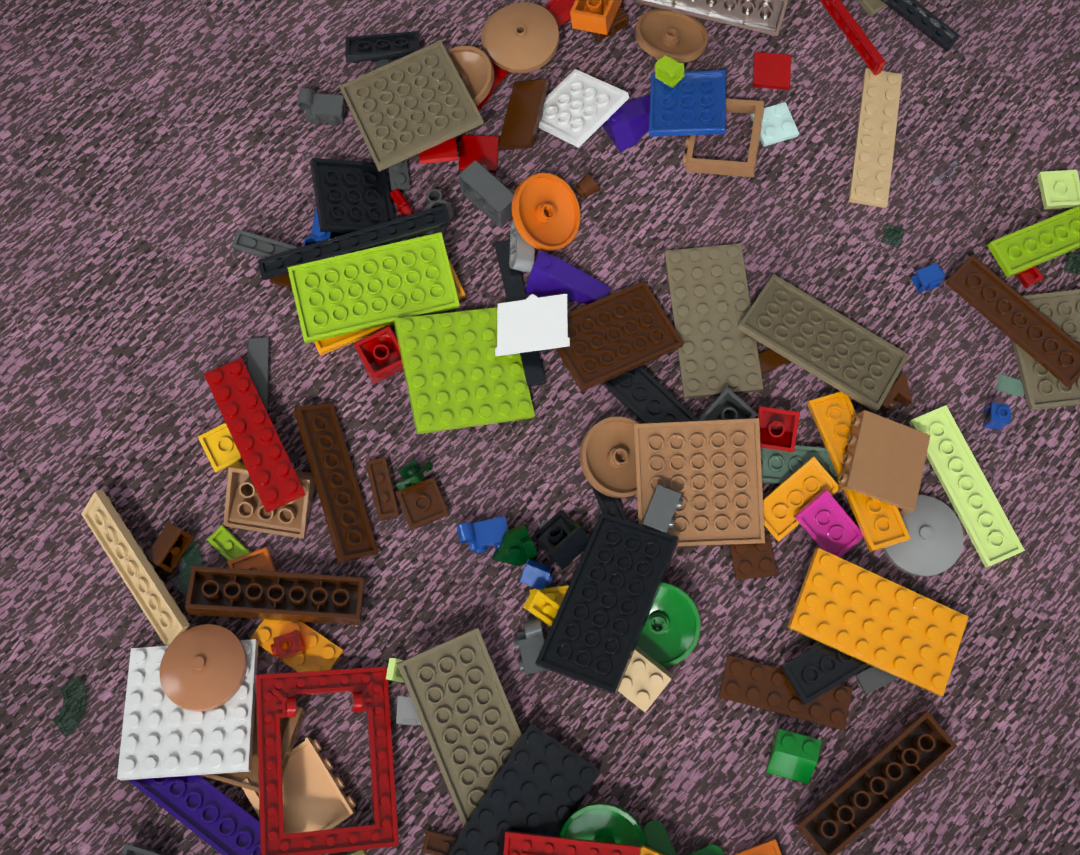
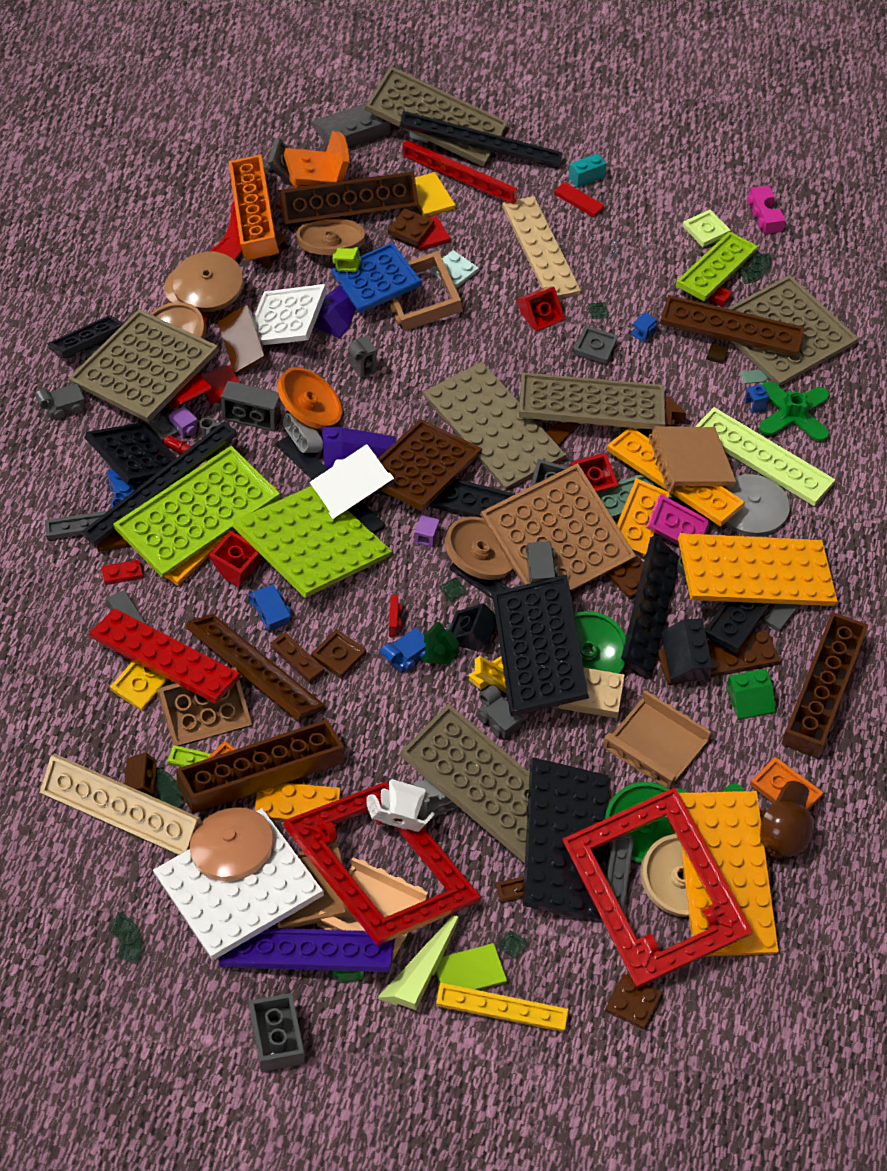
camera: 30 degrees left, 20 degrees down
clear red brick [271,629,306,660] -> none
yellowish green plate [386,658,404,683] -> none
dark green plate [393,458,433,491] -> none
blue window [519,559,553,590] -> none
reddish brown hat [575,173,600,198] -> none
none -> red plate [101,560,143,585]
none -> medium lavender brick [169,406,198,438]
none -> blue hinge [248,584,292,632]
none -> dark grey hinge [348,336,377,379]
none -> white piece [367,779,435,832]
none -> reddish brown plate [388,208,434,246]
none -> red plate [389,595,402,637]
none -> medium lavender brick [414,515,439,547]
none -> yellow tile [415,172,455,217]
none -> clear green tile [440,577,467,602]
none -> red slope [516,286,565,332]
none -> red tile [554,182,604,218]
none -> teal brick [568,153,607,188]
none -> dark grey plate [573,325,618,364]
none -> medium nougat panel [603,690,711,789]
none -> black plate [621,535,680,679]
none -> black slope [661,618,712,682]
none -> dark brown tile [706,344,729,364]
none -> green piece [759,381,829,442]

